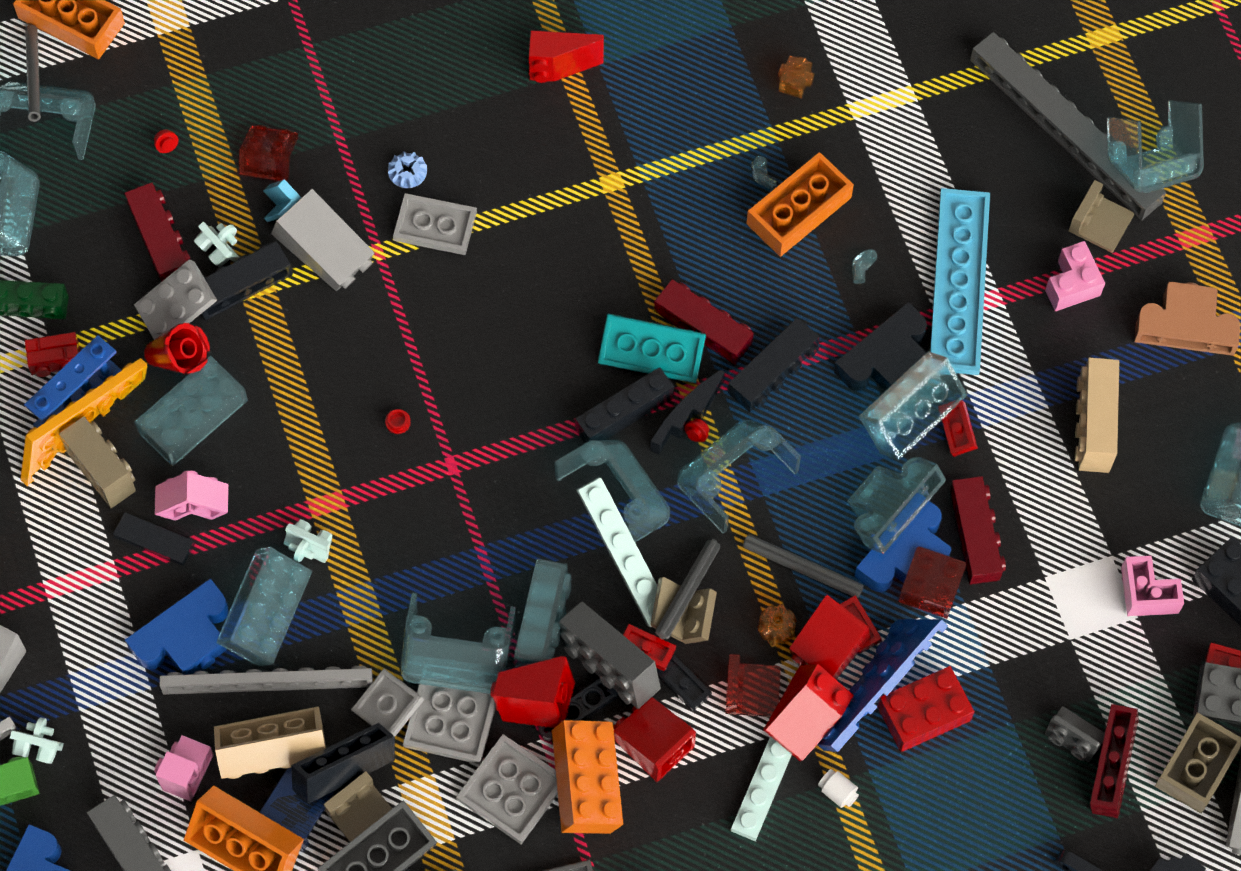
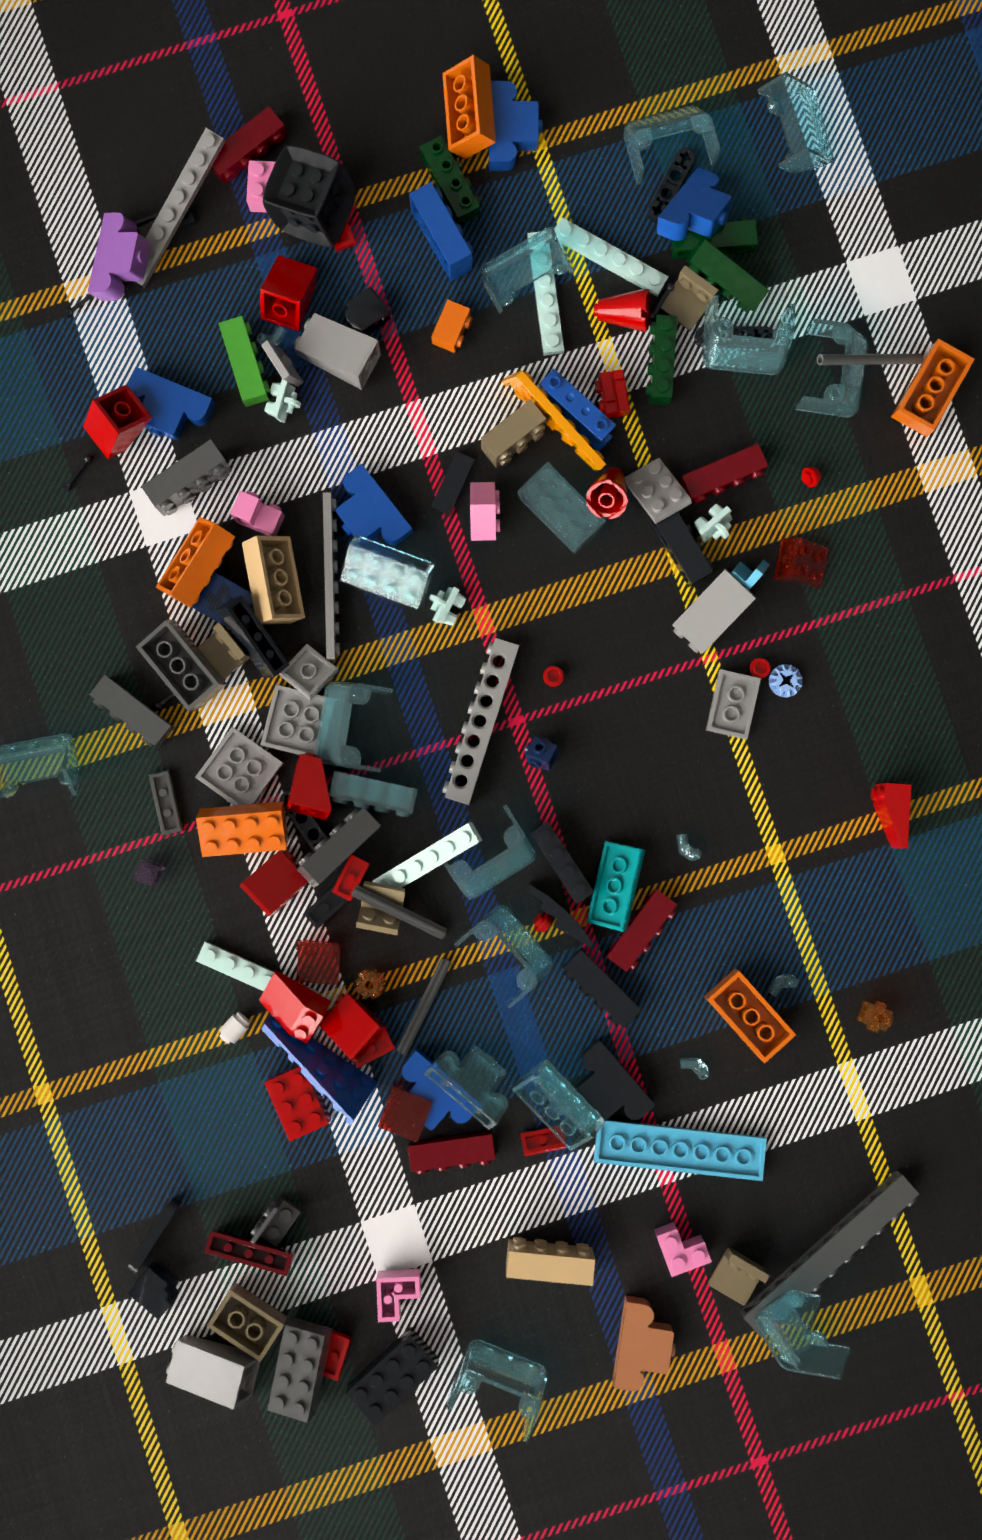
camera: 90 degrees right, 20 degrees up
none -> light grey brick [442,638,519,805]
none -> dark blue brick [525,737,559,771]
none -> clear light blue arm [676,834,701,861]
none -> red plate [749,658,771,679]

